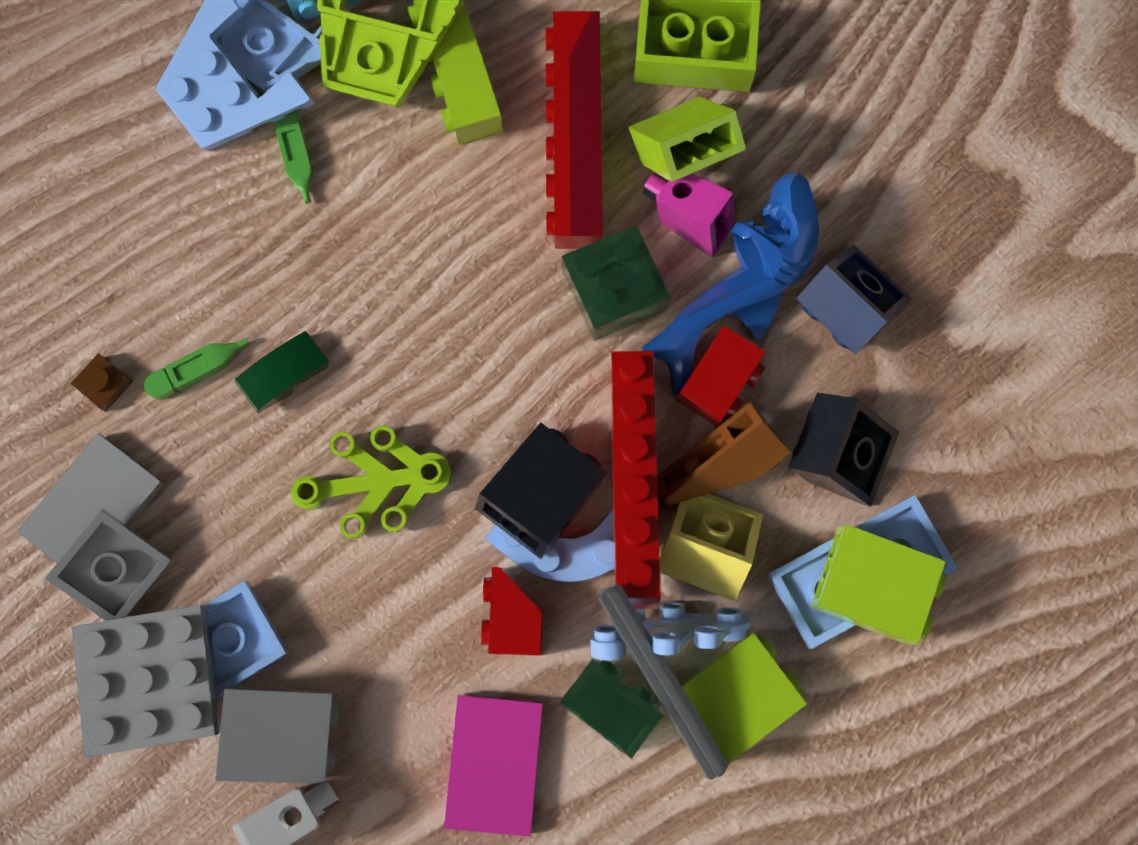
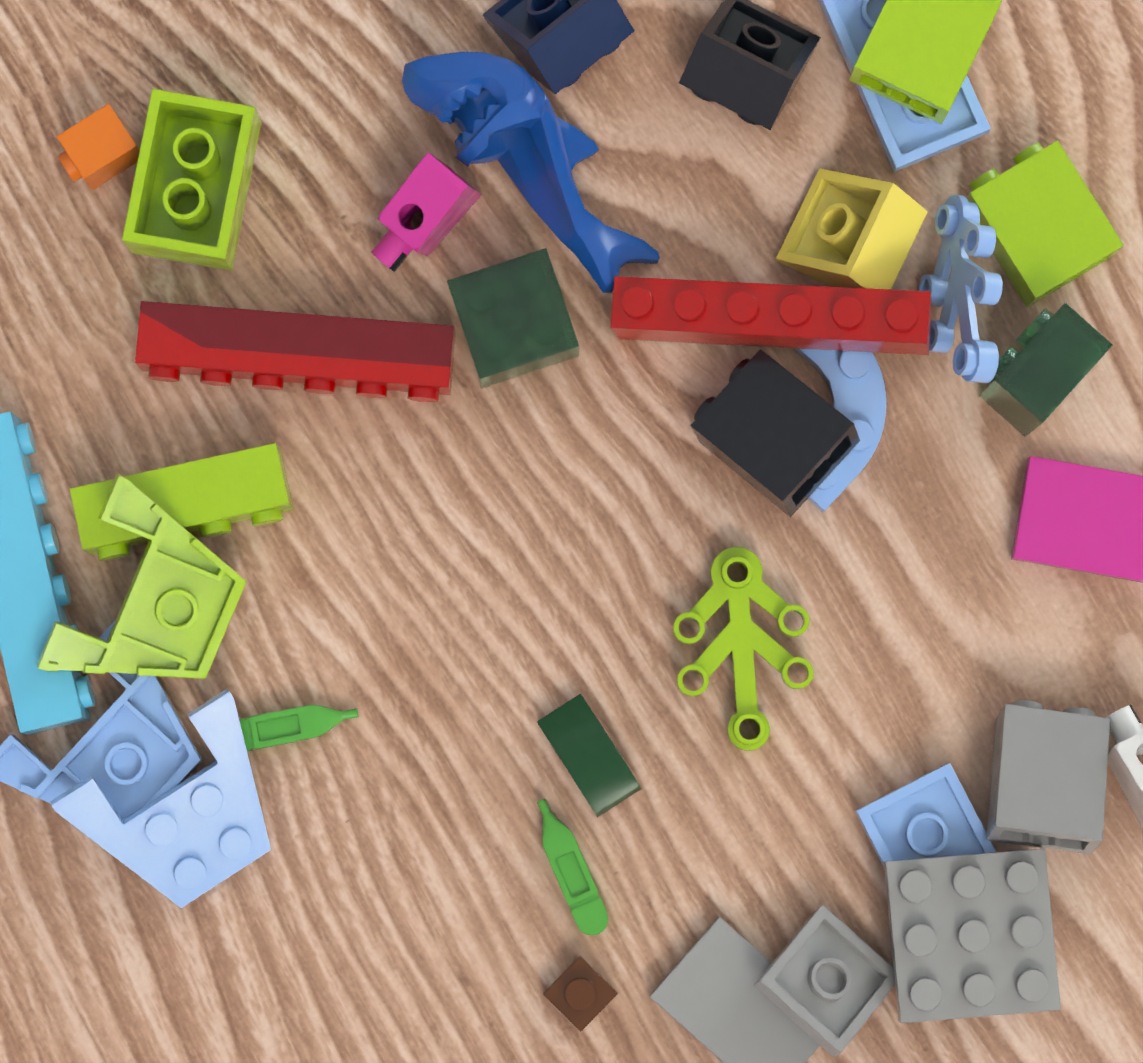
camera: 90 degrees left, 5 degrees up
red slope [481,567,543,656] -> none
dark grey axle [598,584,728,780] -> none
lime brick [629,97,746,182] -> none
dark orange slope [657,402,791,506] -> none
red brick [676,326,766,427] -> none

